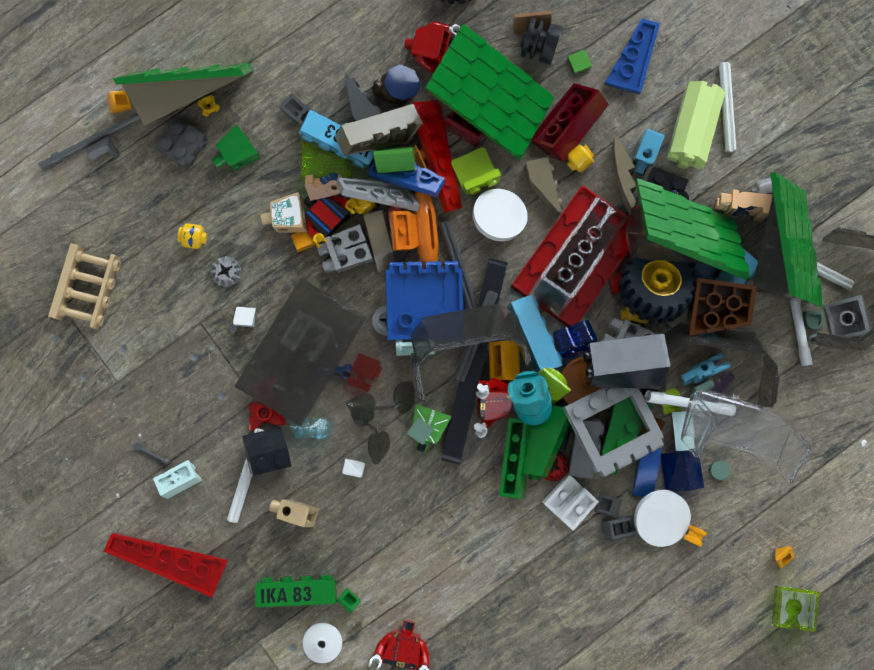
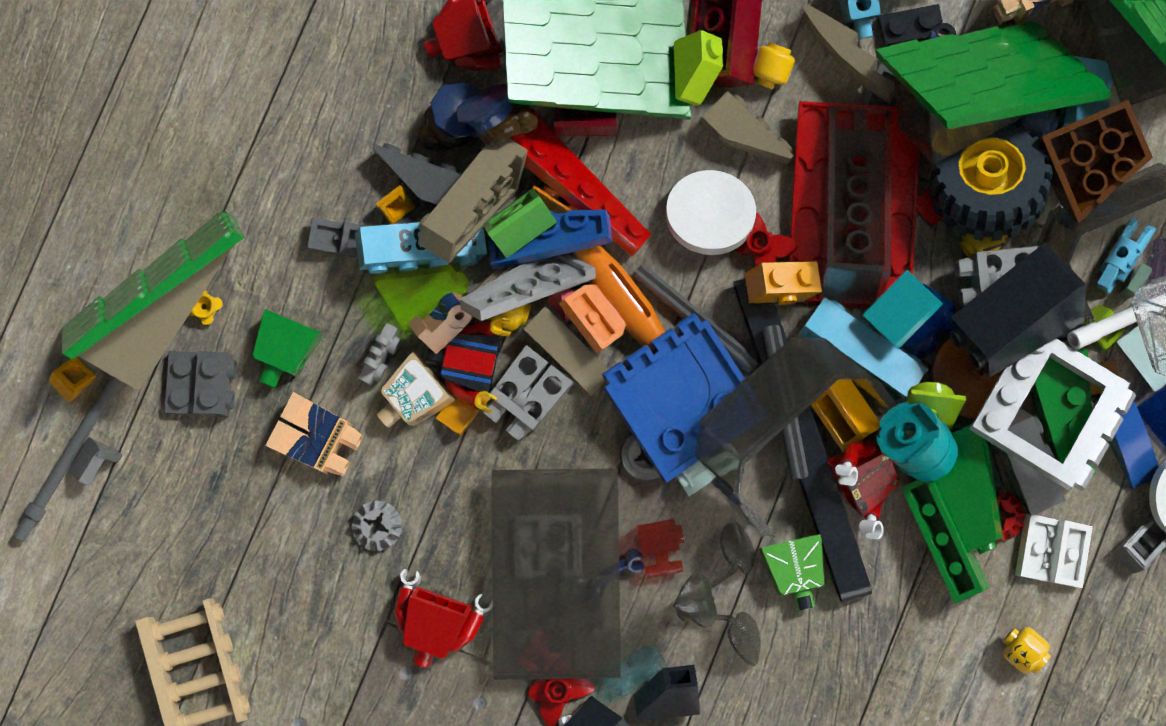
camera: 25 degrees left, 0 degrees up
yellow head [178,223,207,249] -> none
white slope [233,307,256,327] -> none
white slope [342,459,365,478] -> none
sand green tile [407,418,434,445] -> none
lime bracket [451,147,501,196] -> none
dark grey slope [595,493,622,518] -> none
none -> hips [265,392,364,476]
none -> light grey hinge [358,323,402,387]
none -> light orange slope [376,185,415,224]
none -> red torso [394,569,494,667]
none -> piece [457,84,538,146]
none -> black slope [634,665,700,722]
none -> lime slope [674,30,723,106]
none -> red animal [735,212,799,266]
none -> light orange brick [745,262,822,305]
none -> teal slope [863,270,943,349]
none -> yellow head [1002,627,1051,674]

